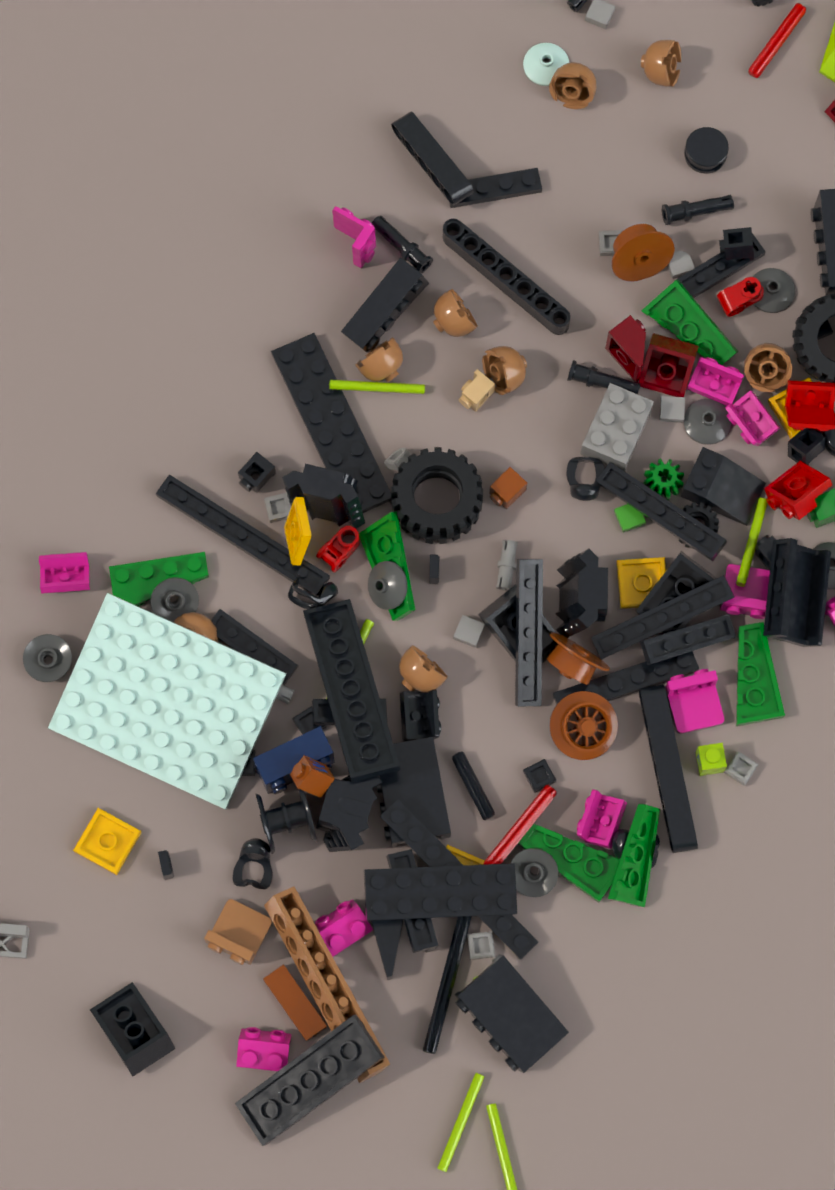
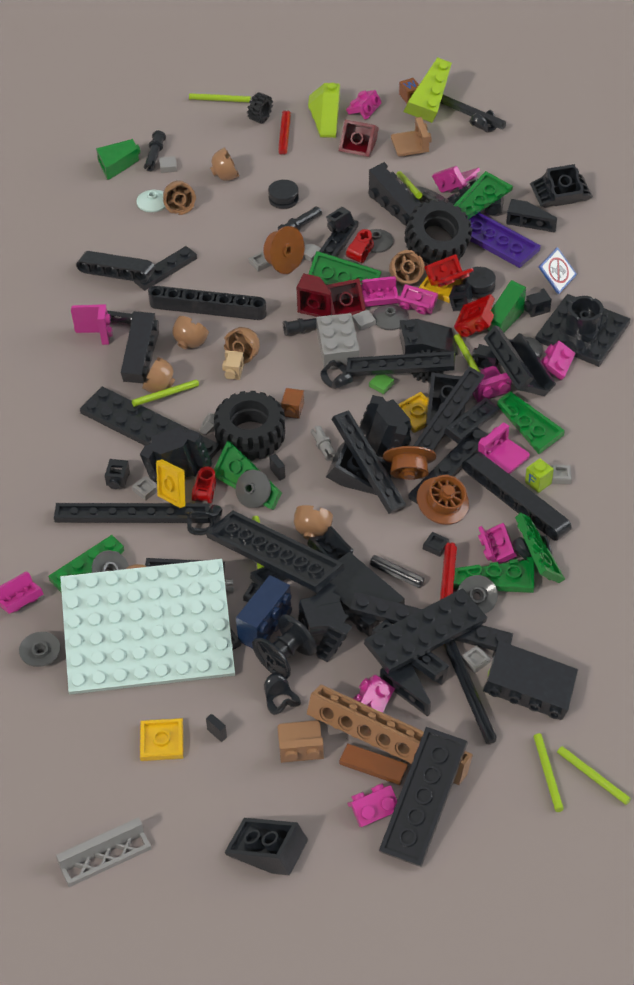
camera: 30 degrees left, 25 degrees down
dark orange brick [290,755,335,798] -> none
light grey tile [453,615,485,648] -> none
green gear [644,458,684,500] -> none

